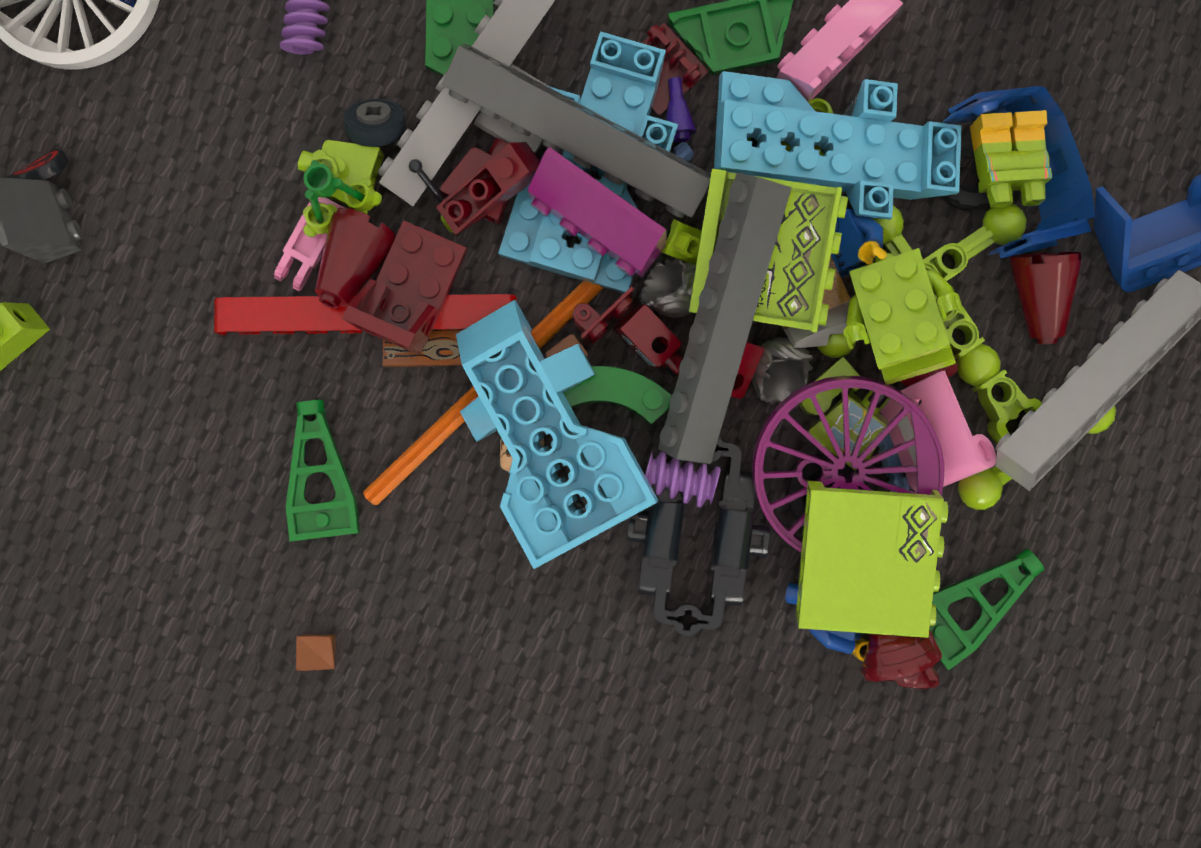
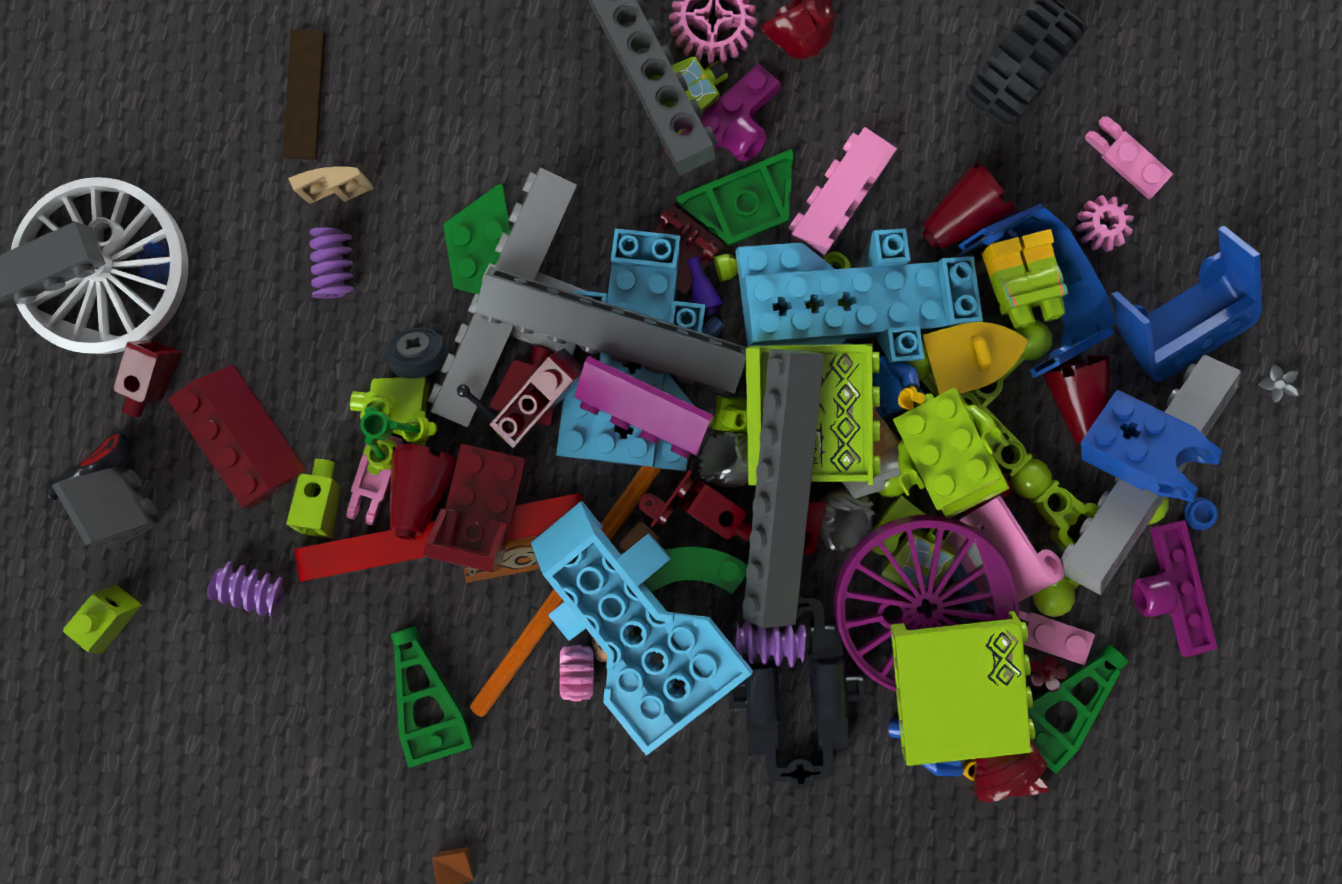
camera: 10 degrees left, 0 degrees up
none -> dark red torso [114,340,183,417]
none -> dark red slope [167,364,307,508]
none -> medium lavender piece [207,561,284,619]
none -> lime torso [286,459,341,539]
none -> bright pink gear [560,645,594,701]
none -> lime hinge [714,243,787,282]
none -> dark red cone [921,161,1016,249]
none -> yellow shield [922,322,1028,396]
none -> bright pink hinge [1018,611,1095,665]
none -> dark red plant [1030,656,1068,692]
none -> bright pink gear [1075,195,1134,252]
none -> blue brick [1081,390,1223,502]
none -> bright pink hinge [1085,116,1173,199]
none -> magenta plate [1131,520,1218,657]
none -> blue plate [1183,497,1217,530]

